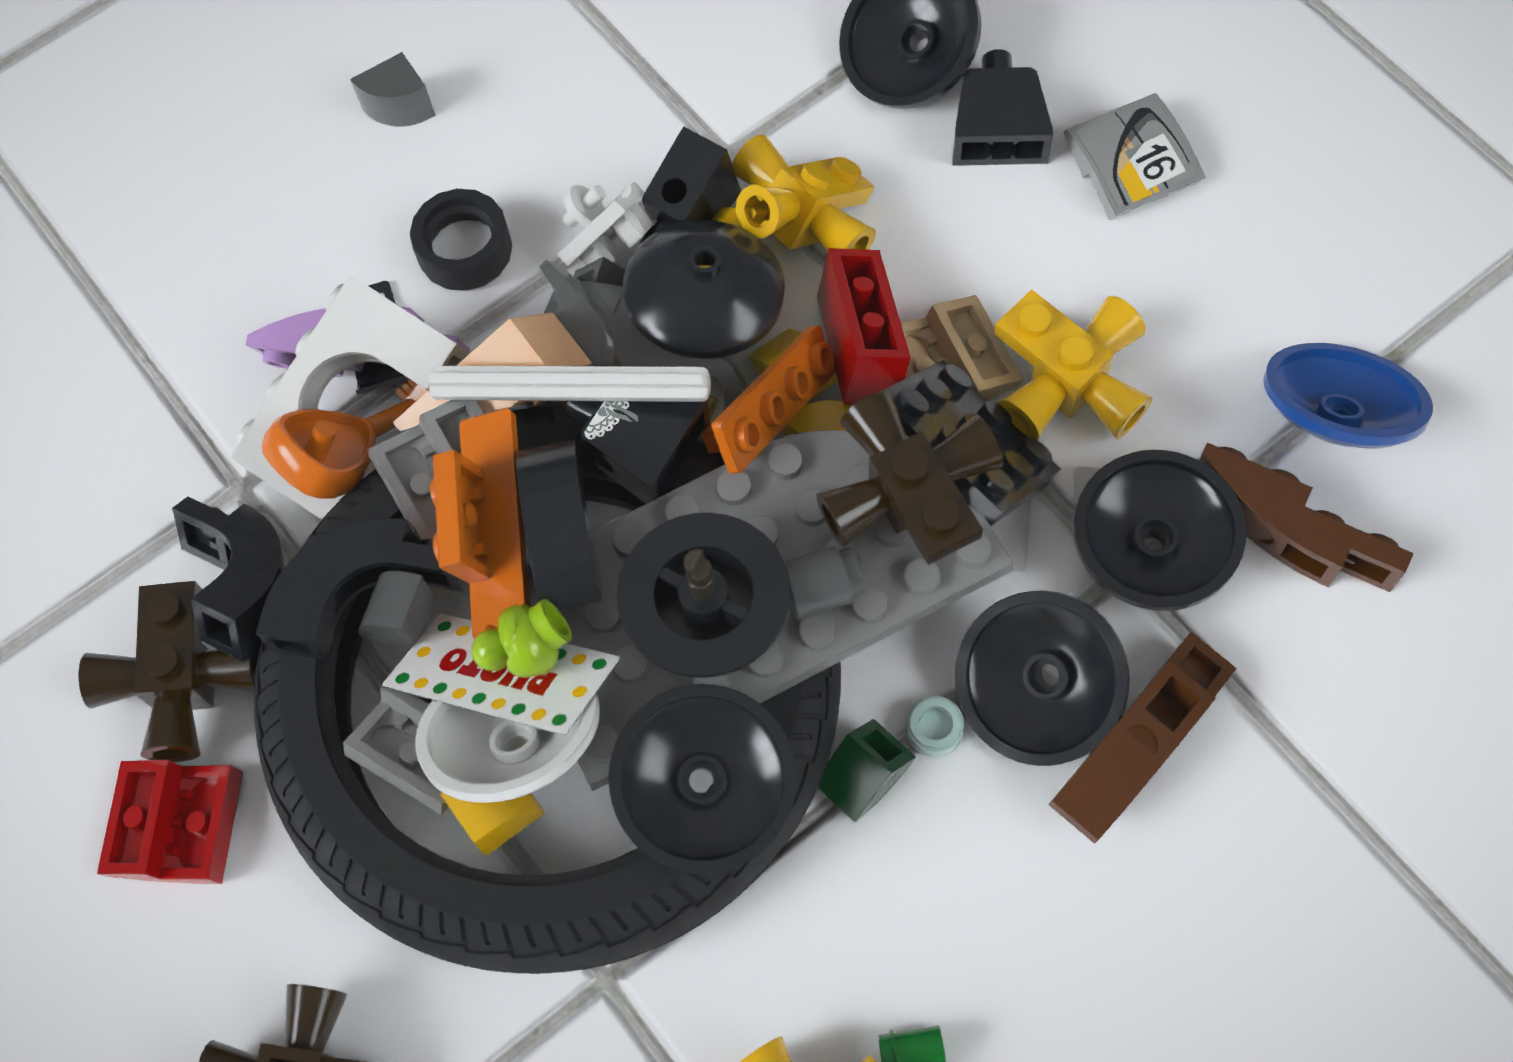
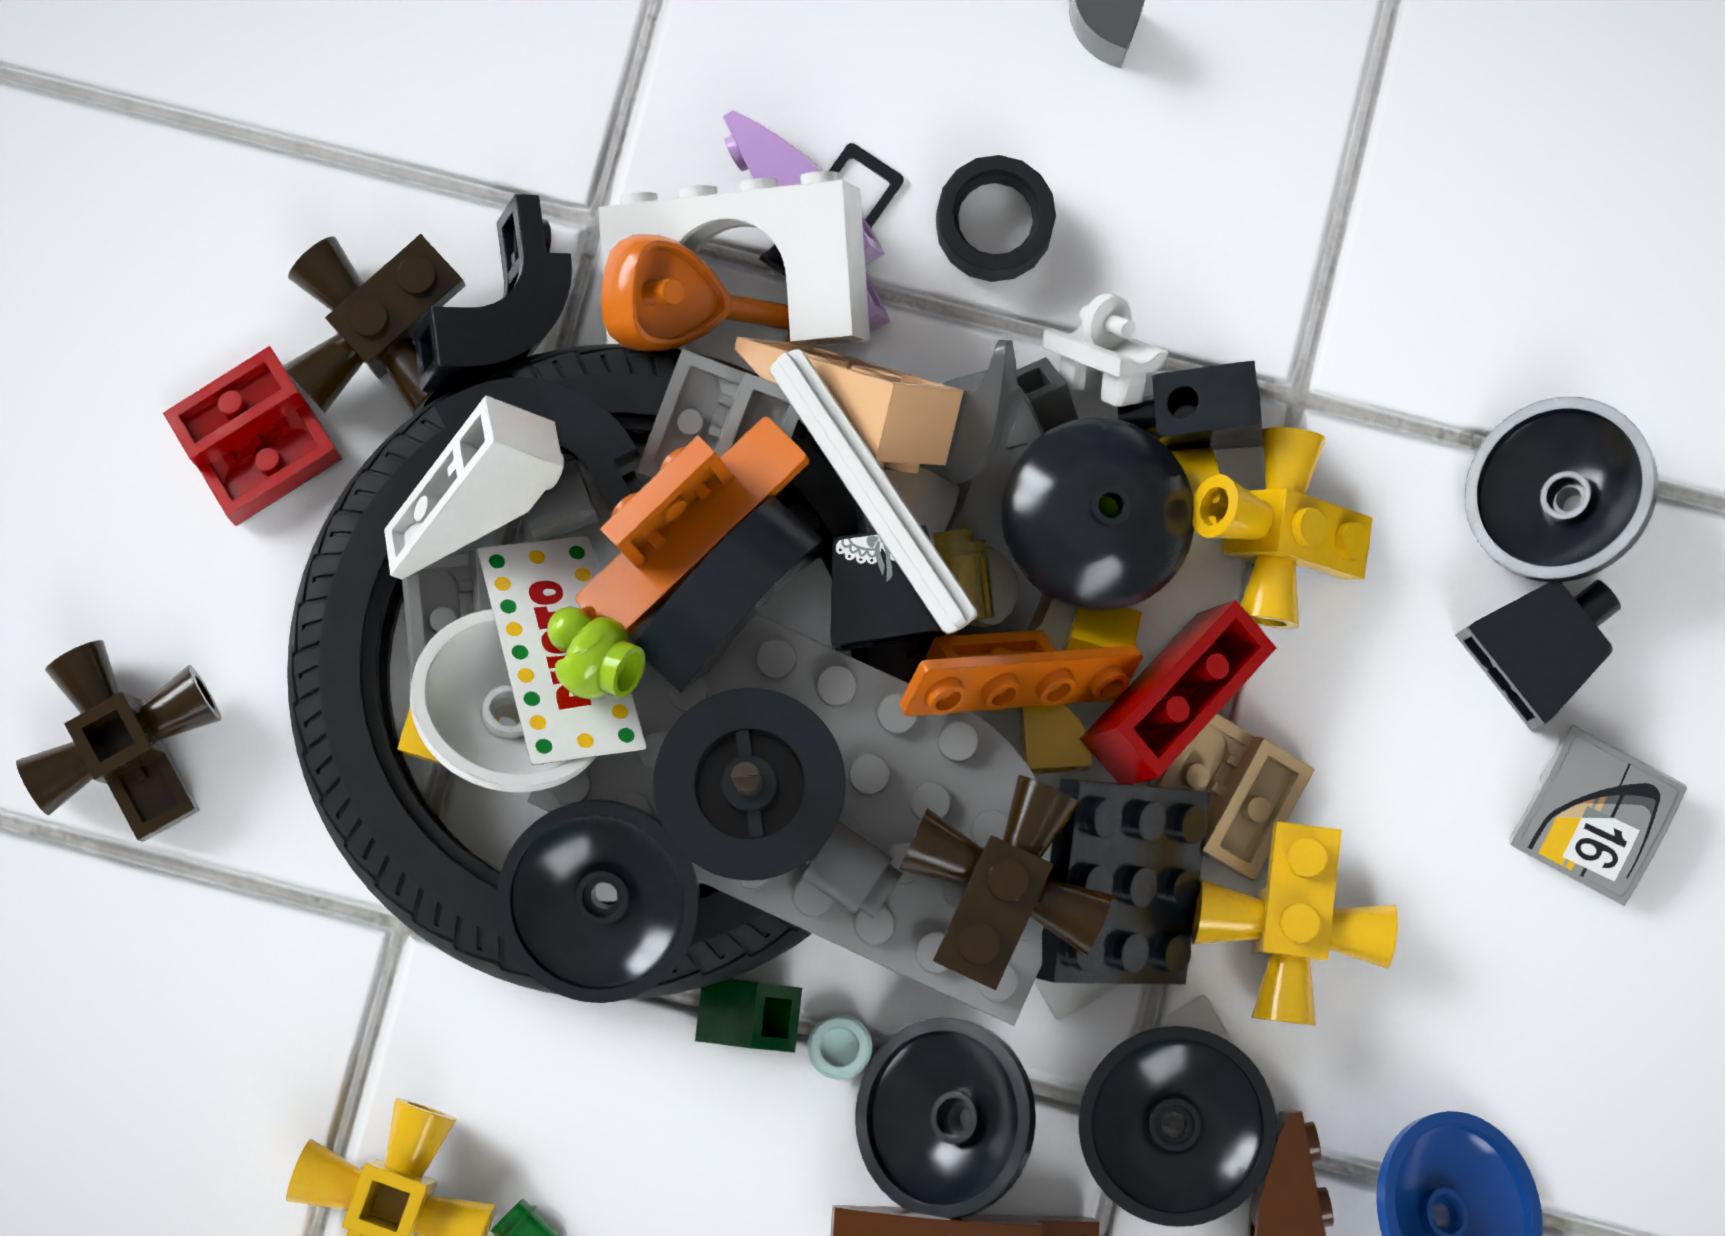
camera: 45 degrees right, 15 degrees up
none -> white slope [384,395,564,579]

